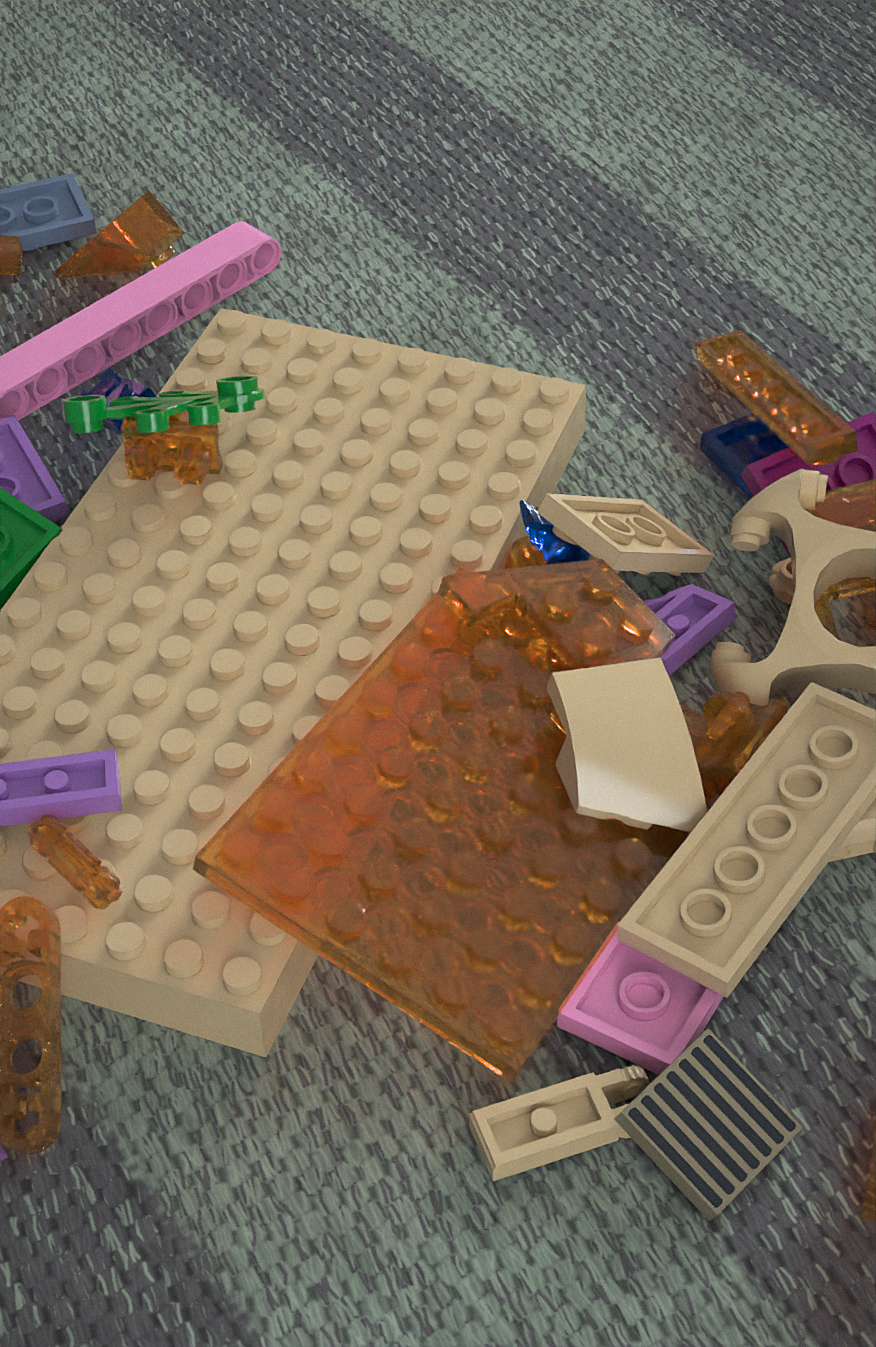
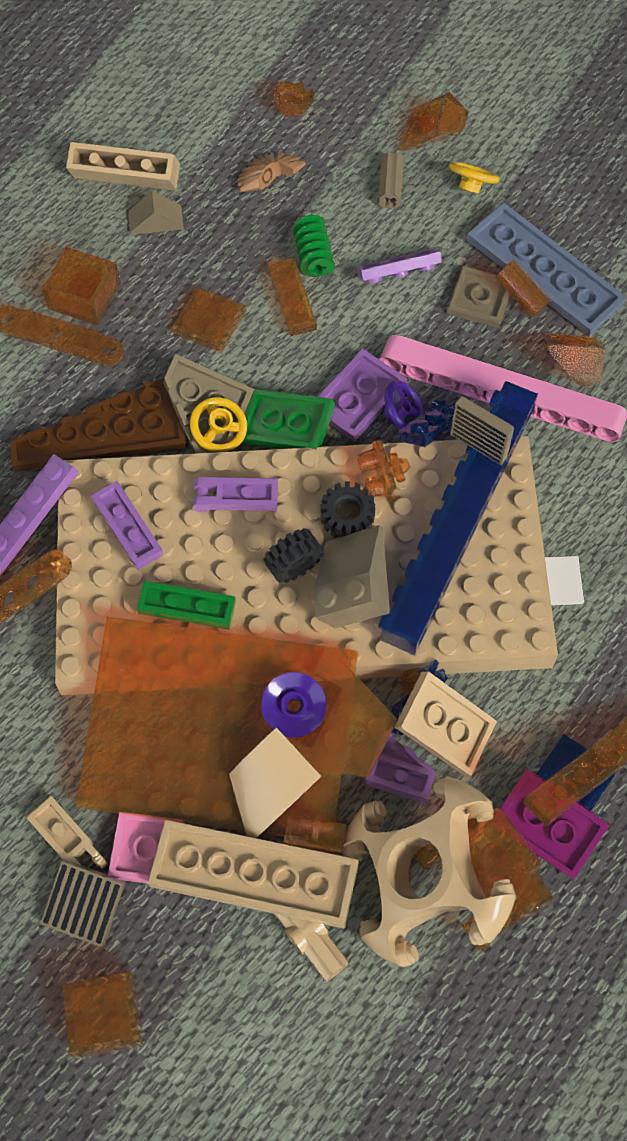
camera: 65 degrees right, 20 degrees up
clear orange axle [27,815,122,910] -> none
green plant [63,376,265,433] -> none
none -> green plate [137,581,236,630]
none -> medium lavender plate [192,477,278,512]
none -> dark purple dish [261,672,326,738]
none -> black tyre [263,528,324,583]
none -> dark tan slope [314,525,390,628]
none -> black tyre [321,481,376,538]
none -> clear blue brick [378,381,538,656]
none -> dark purple piece [383,380,425,434]
none -> dark tan tile [451,396,514,465]

